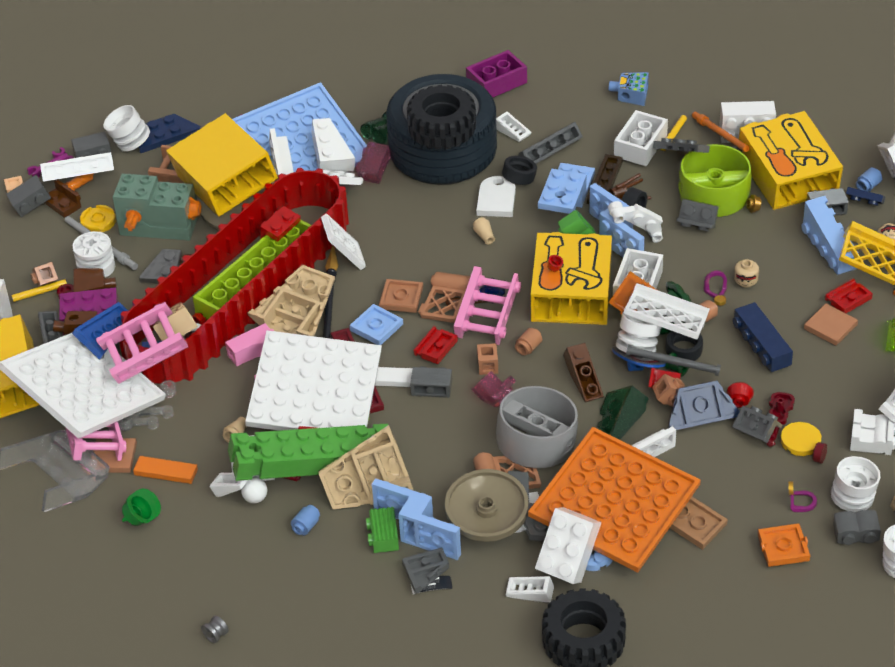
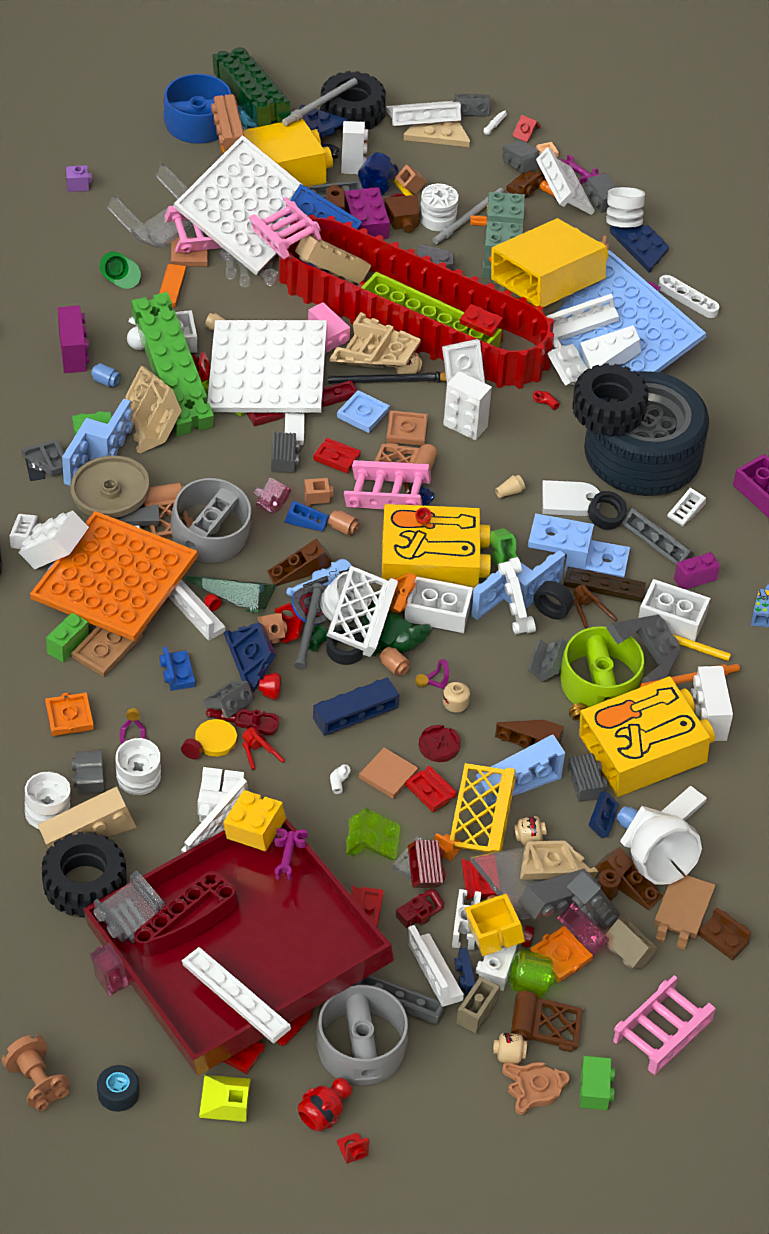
camera: 80 degrees right, 5 degrees up
none -> bright green brick [46,613,89,663]
none -> magenta brick [57,305,89,373]
none -> blue bracket [159,647,195,691]
none -> red hinge [204,594,222,612]
none -> red plant [242,727,285,770]
none -> blue slope [284,501,329,531]
none -> light blue piece [286,559,351,597]
none -> white arm [330,764,351,794]
none -> clear blue brick [358,152,399,195]
none -> dark red tile [418,725,461,762]
none -> white brick [443,371,492,440]
none -> reddish brown slope [495,720,564,748]
none -> red arm [532,390,560,410]
none -> white beam [658,275,719,318]
none -> white tile [661,786,707,821]
none -> magenta brick [674,552,720,589]

